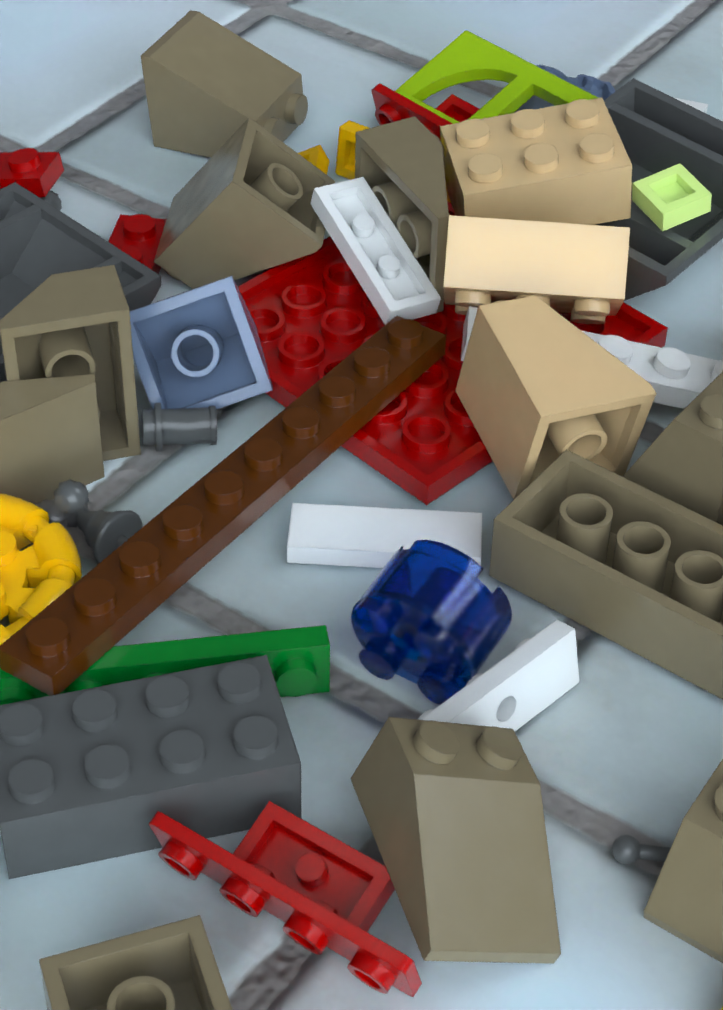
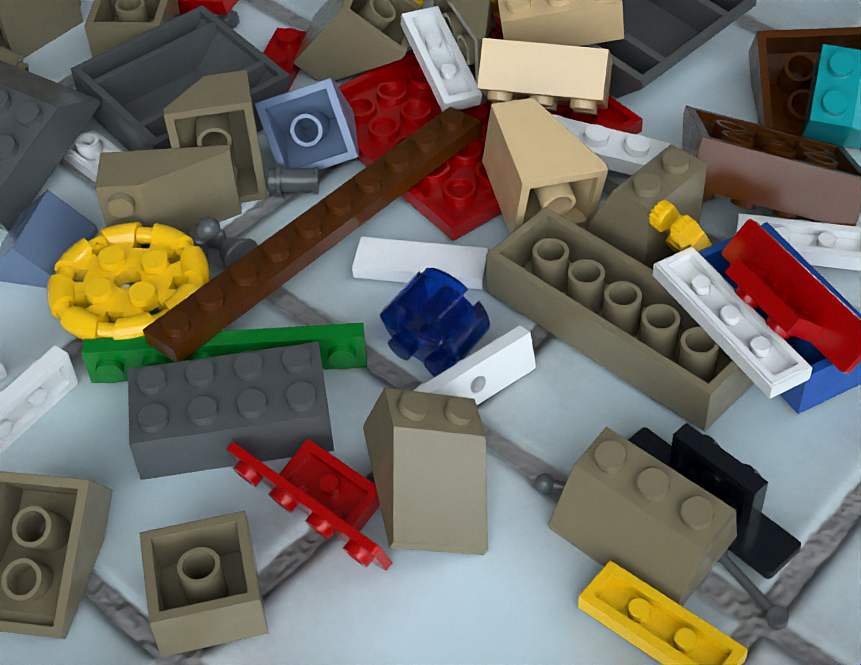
camera: 10 degrees right, 5 degrees up
yellowish green plate [632,163,712,231] -> none

